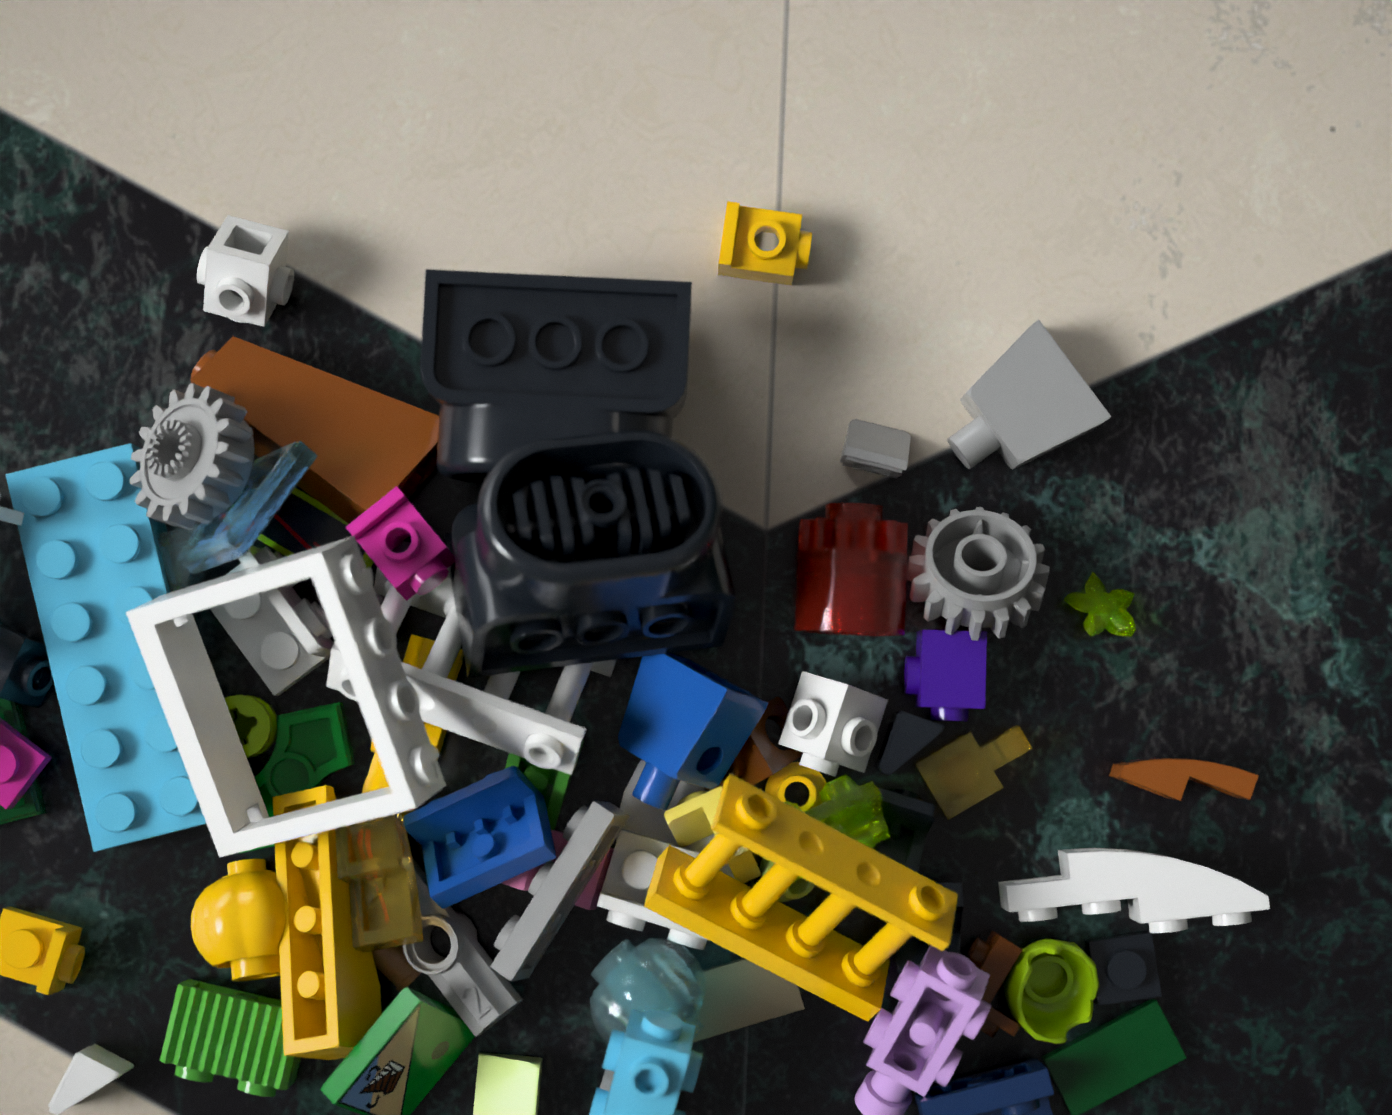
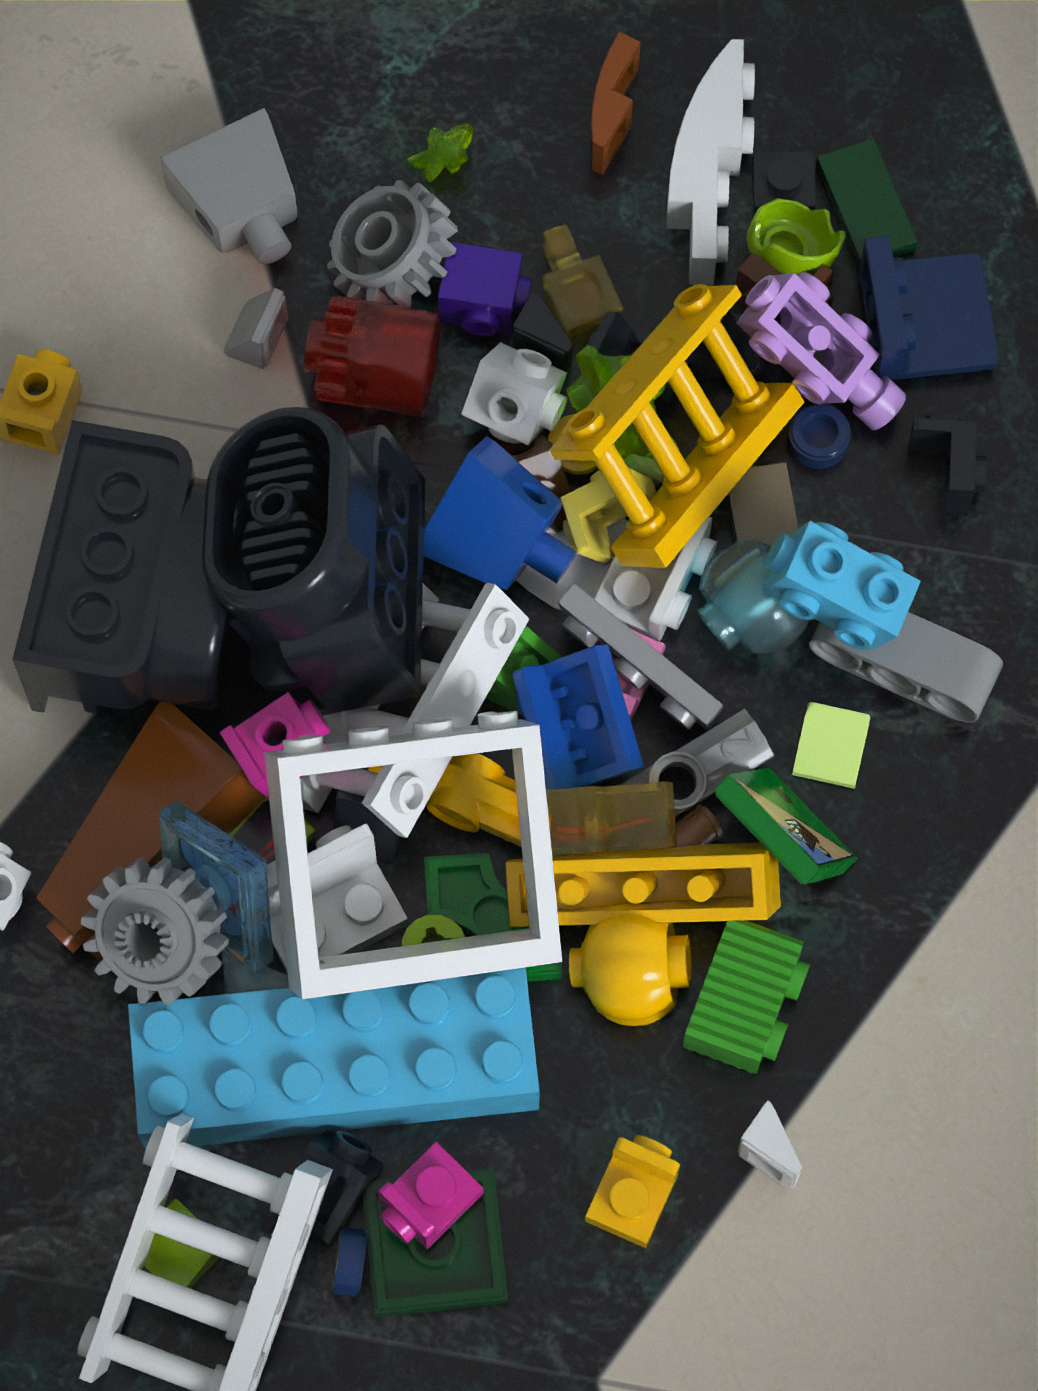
camera: 80 degrees left, 15 degrees down
none -> dark blue tile [787,404,851,469]

